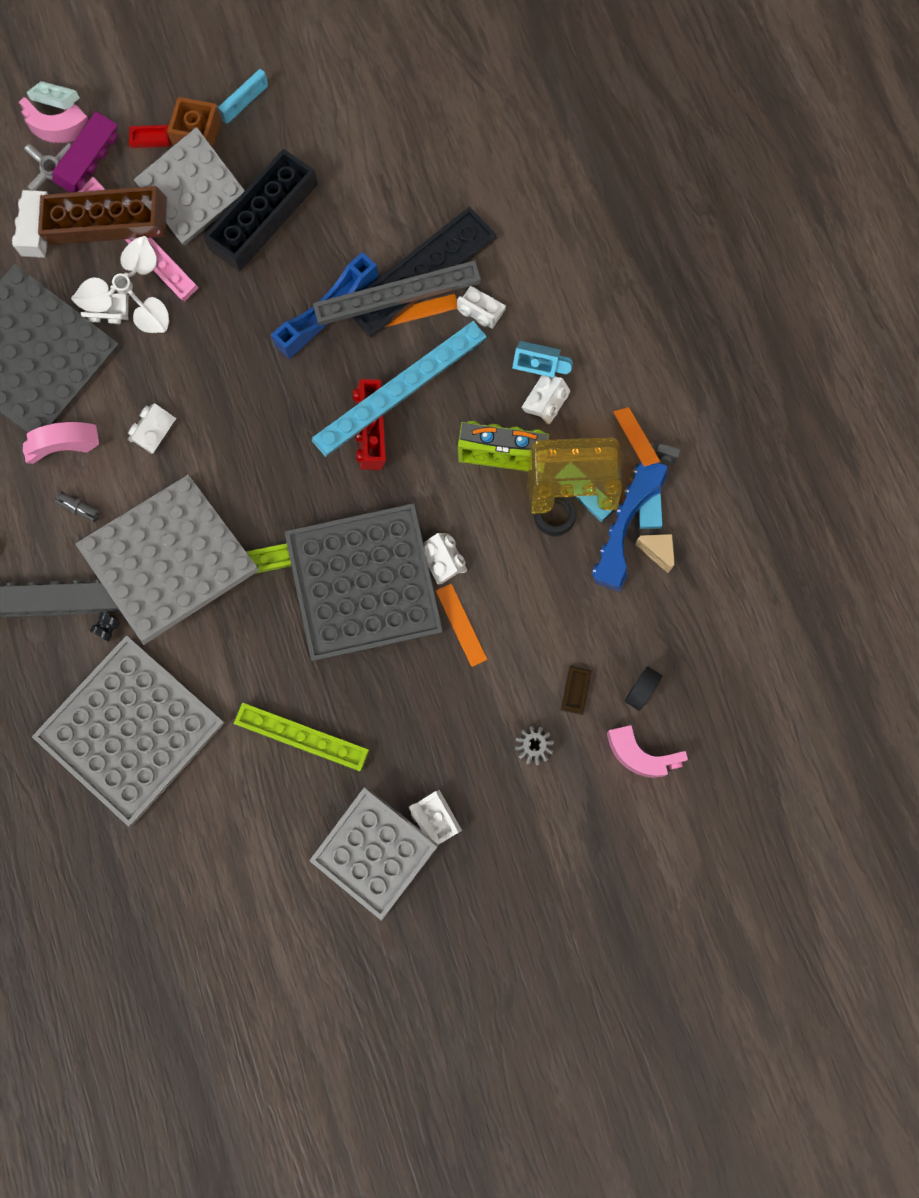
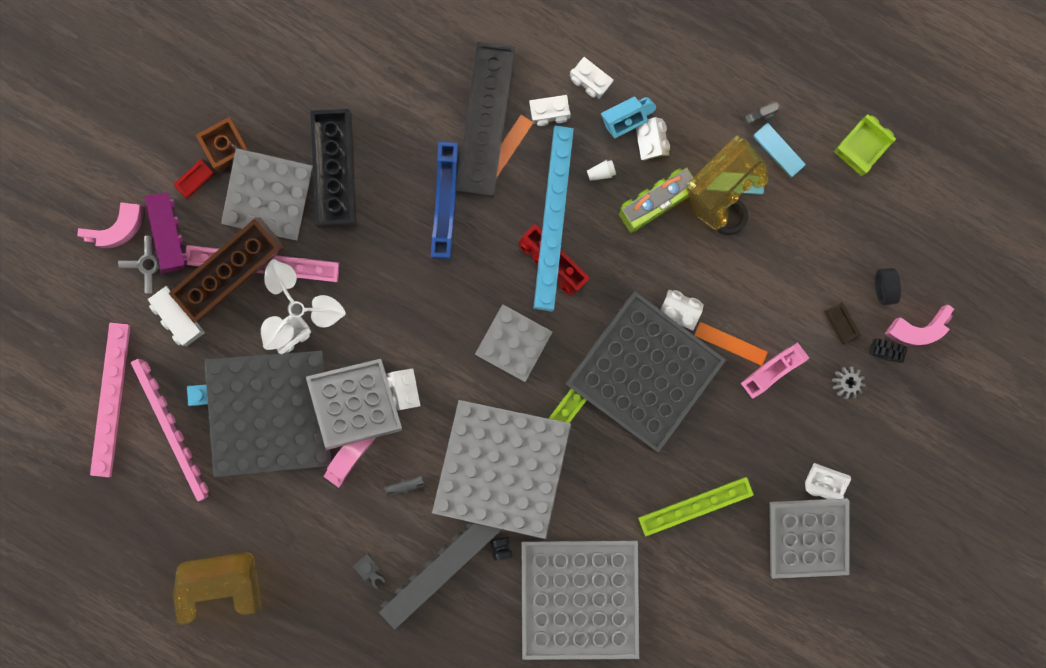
camera: 45 degrees left, 10 degrees up
light aqua plate [27,82,79,109] -> none
medium azure tile [218,69,268,124] -> none
dark grey plate [313,261,481,326] -> none
blue arch [592,462,668,592] -> none
orange sticker [613,407,660,466] -> none
tan slope [635,534,674,573] -> none
none -> light grey plate [306,359,402,450]
none -> light grey plate [475,304,552,382]
none -> white bracket [570,57,613,99]
none -> white cone [587,160,616,181]
none -> bright pink arch [741,342,809,399]
none -> lime panel [833,114,896,176]
none -> black tyre [869,338,908,363]

